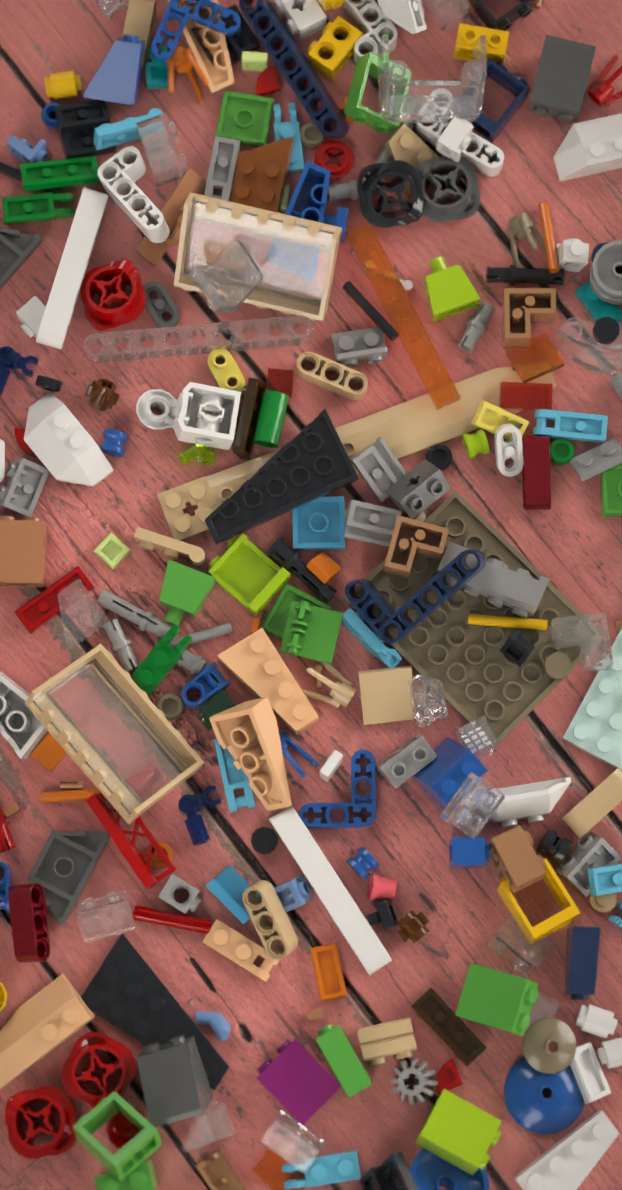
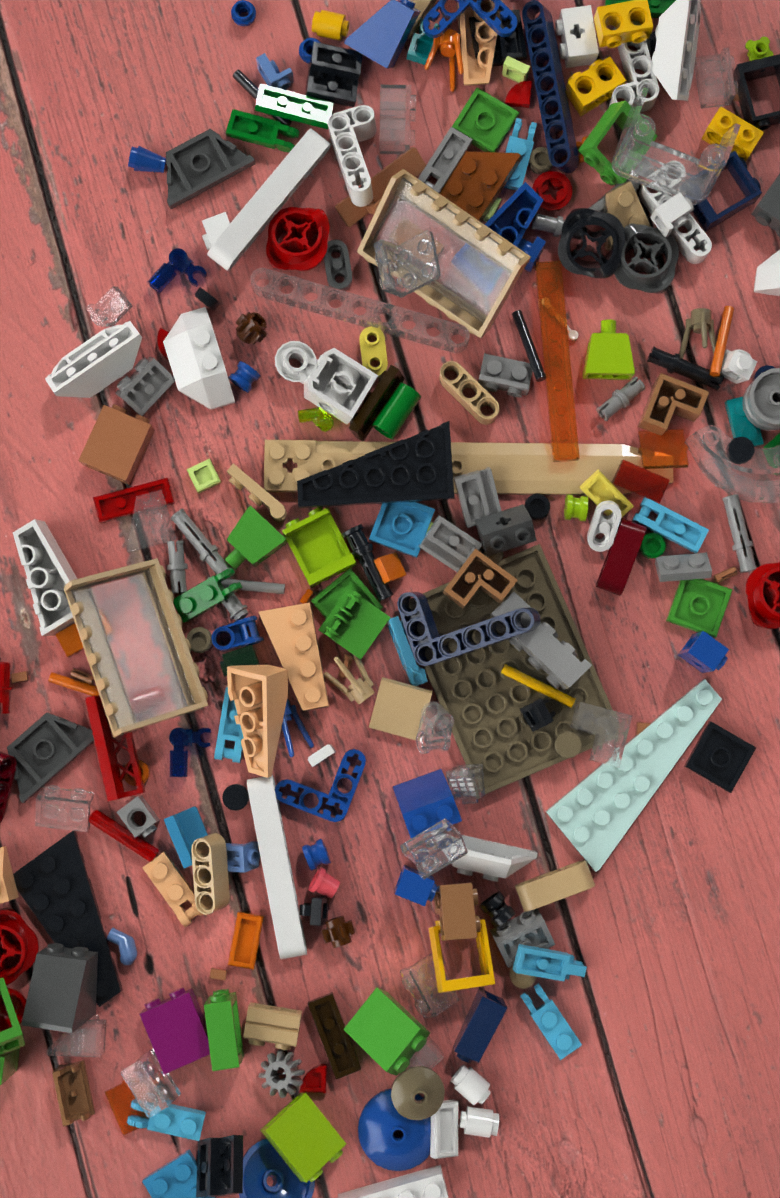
camera: 20 degrees right, 5 degrees up
medium azure plate [93,108,163,150] -> none
clear red tile [266,368,294,397] -> none
light grey bracket [375,734,437,788] -> none

